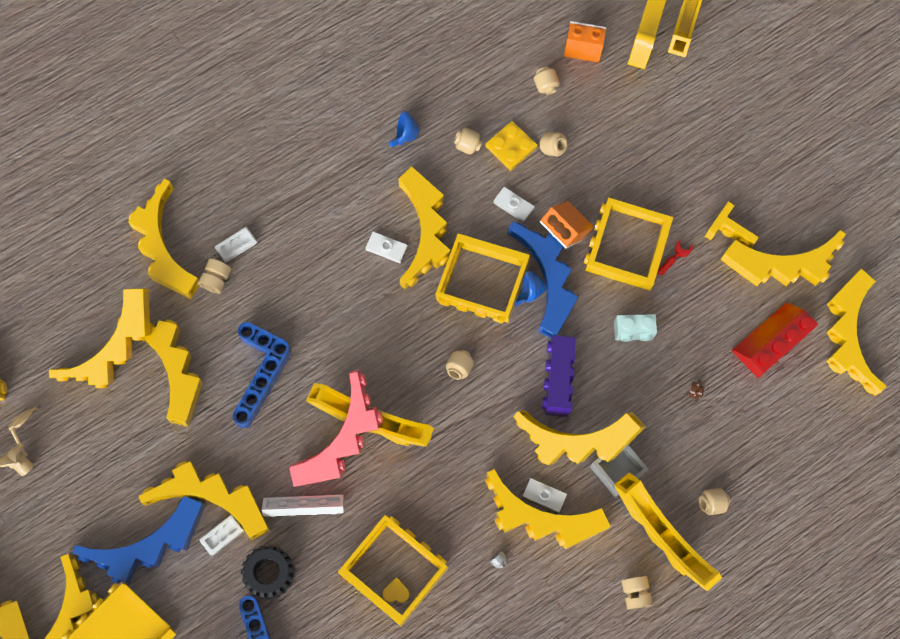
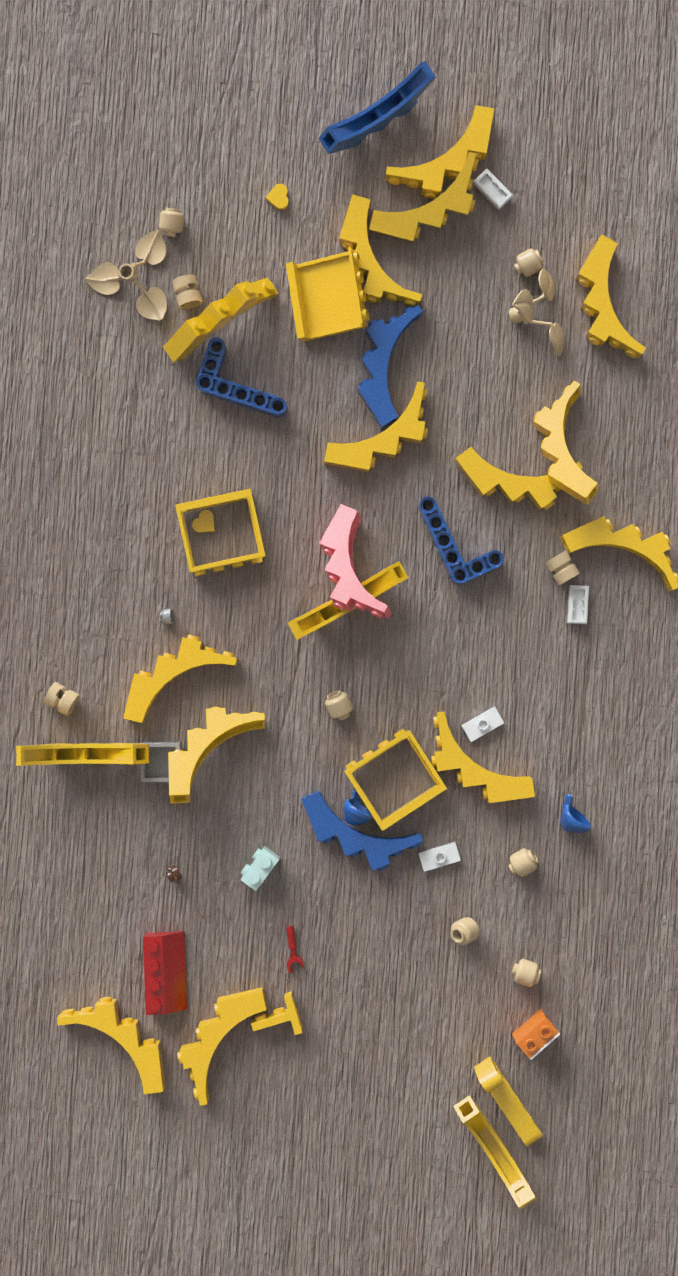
camera: 130 degrees right, 15 degrees up
white plate [199,514,244,556] -> none
black tyre [241,545,295,599] -> none
white plate [262,495,344,517] -> none
yellow plate [486,121,537,171] -> none
white plate [522,478,567,513] -> none
orange piece [540,201,594,248] -> none
dark purple wedge [542,335,576,417] -> none
yellow window [584,197,673,291] -> none
tan head [699,488,730,515] -> none

